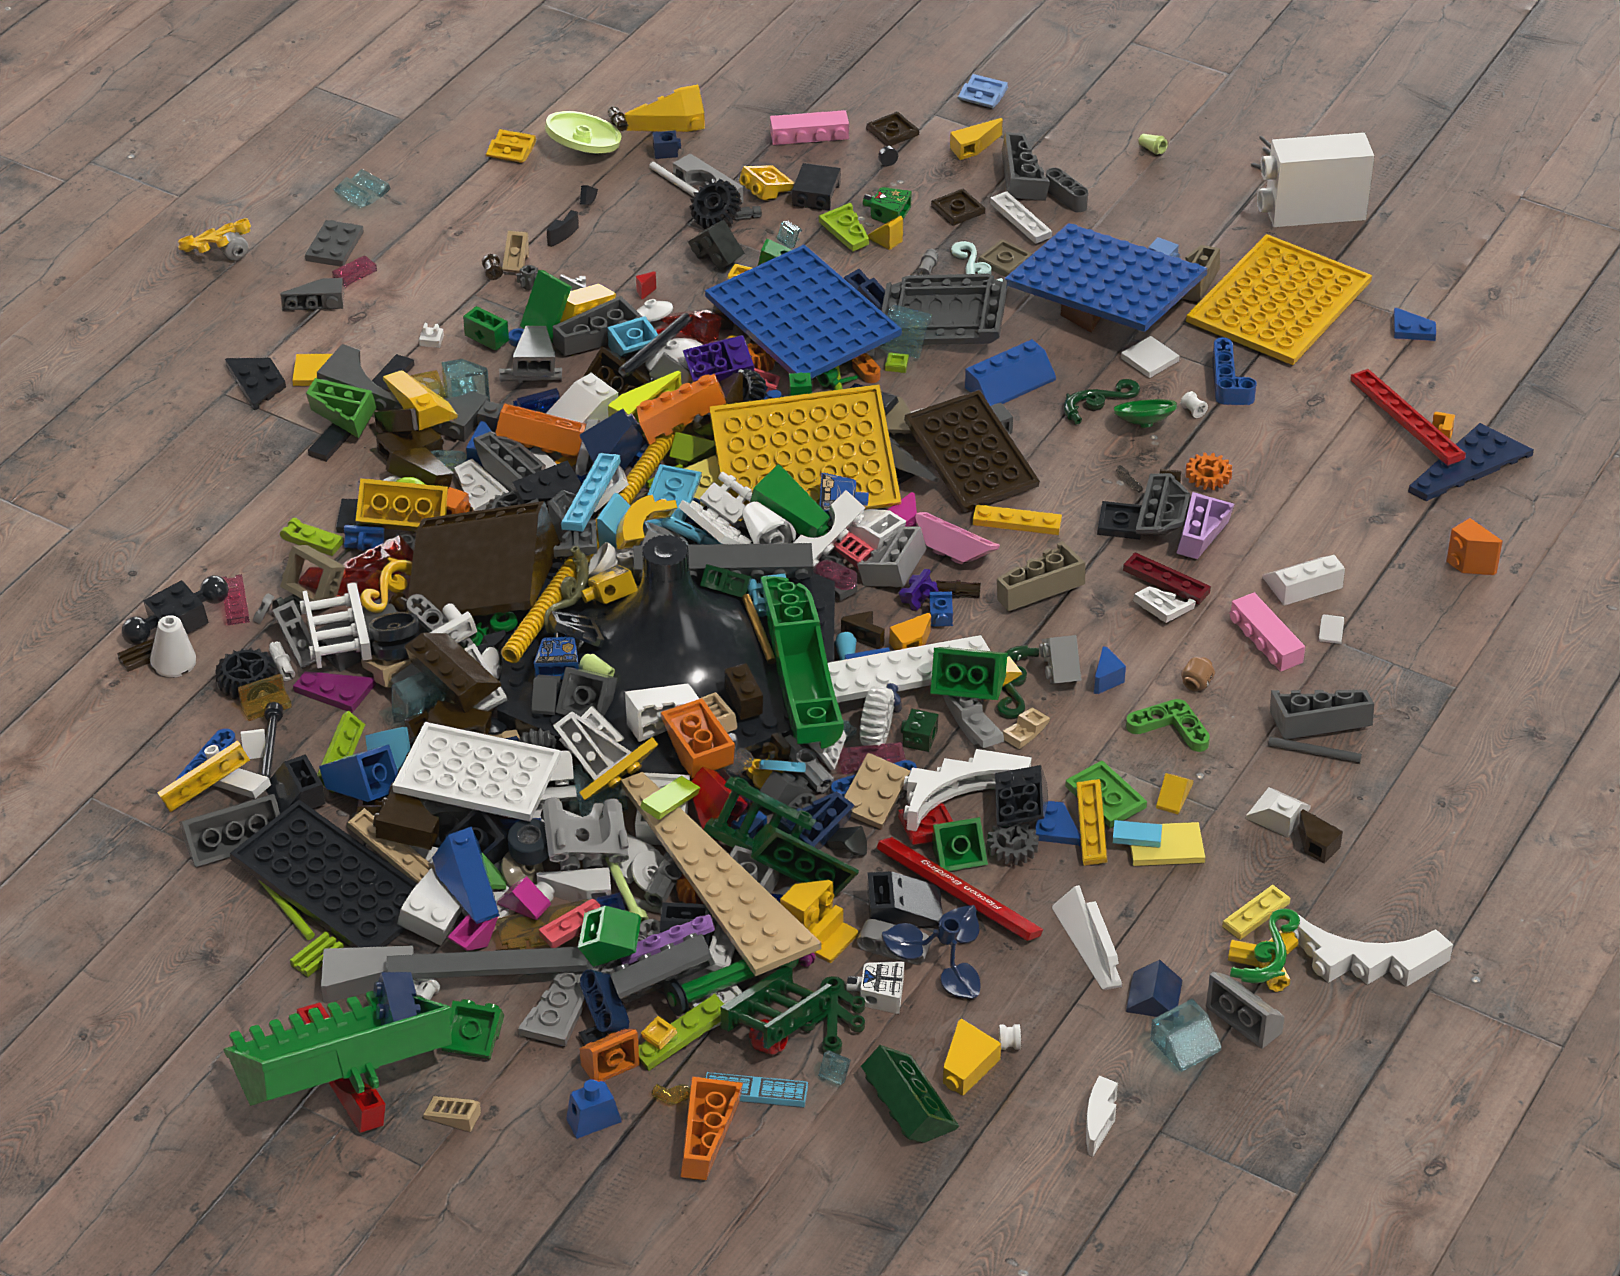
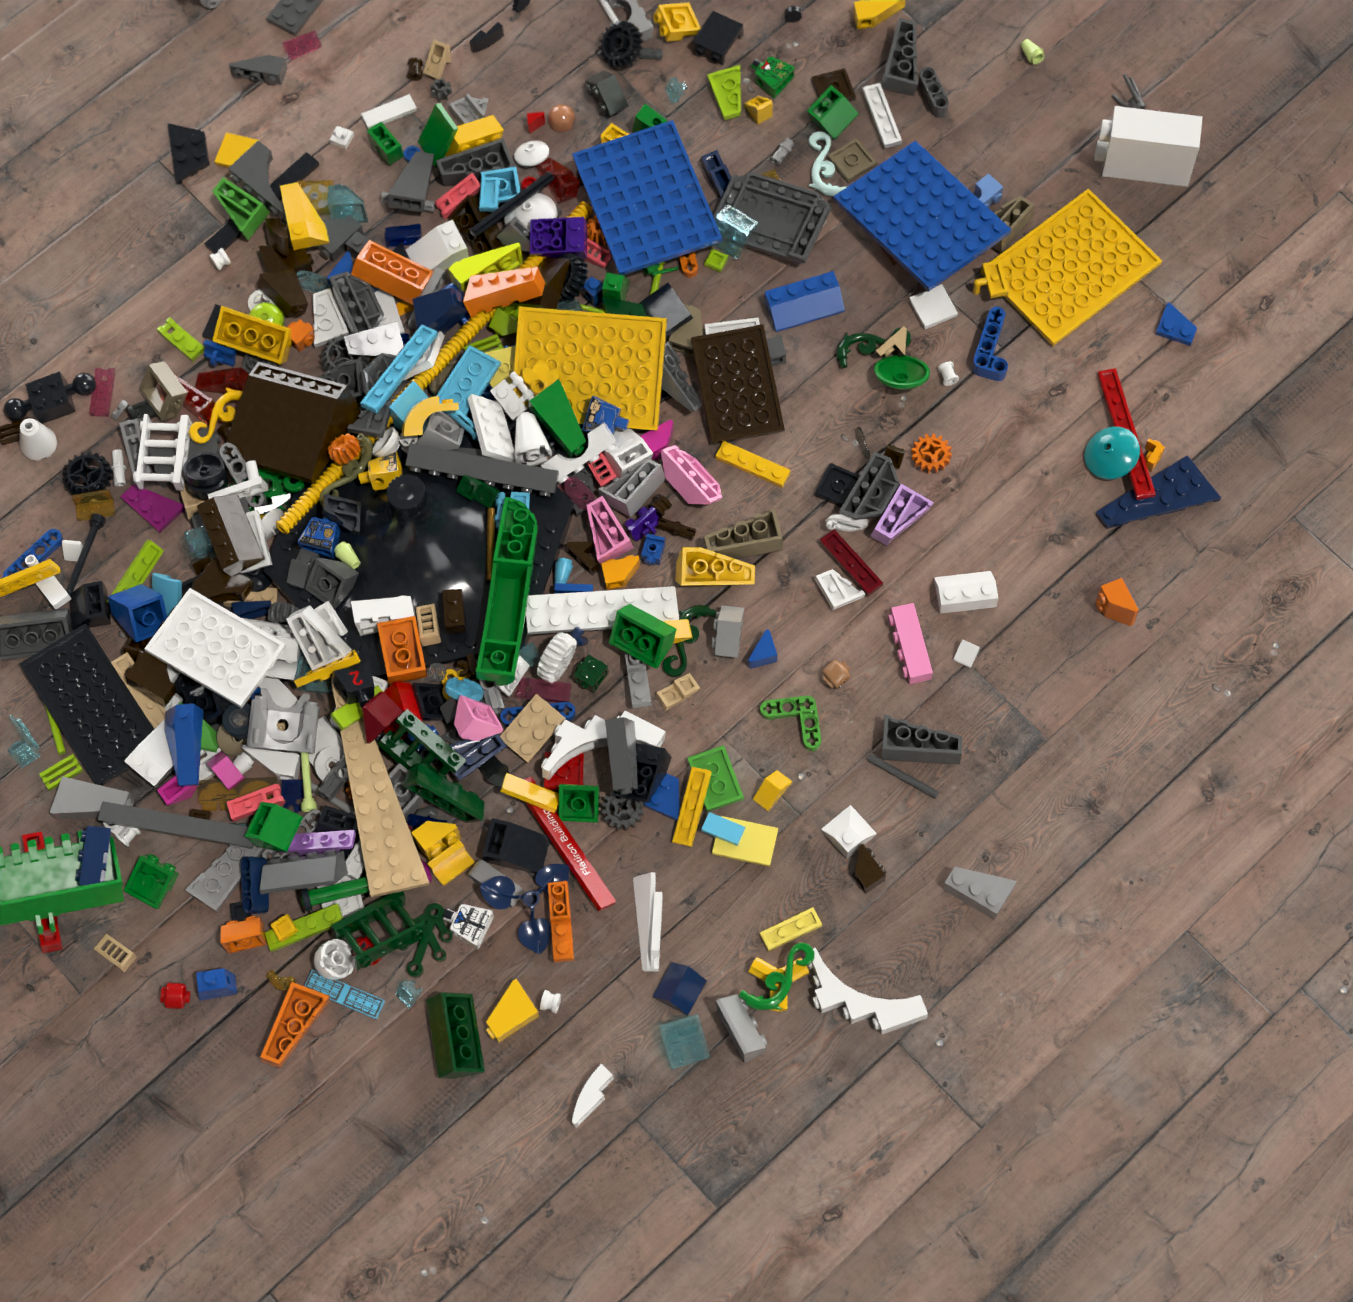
camera: 20 degrees right, 25 degrees up
none -> clear light blue bracket [7,714,41,769]
none -> red head [160,982,191,1010]
none -> white wheel [209,248,231,271]
none -> white cylinder [314,939,355,980]
none -> orange gear [327,433,361,465]
none -> black torso [333,662,374,708]
none -> white tile [361,94,417,129]
none -> dark red slope [362,692,403,743]
none -> coral plate [435,173,481,218]
none -> bright pink slope [454,695,503,742]
none -> medium azure tile [479,177,500,212]
none -> yellow tile [500,773,559,813]
none -> yellow plate [522,358,560,395]
none -> nougat hair [548,104,575,132]
none -> orange slope [548,881,574,963]
none -> bright pink wedge [586,496,634,567]
none -> dark grey slope [605,717,638,795]
none -> dark brown wheel [648,494,672,517]
none -> yellow wedge [675,547,755,586]
none -> green slope [807,85,859,140]
none -> white arm [825,514,868,532]
none -> tan slope [876,326,907,357]
none -> light grey wedge [943,867,1017,920]
none -> yellow plate [972,260,1009,298]
none -> teal dish [1084,427,1140,480]

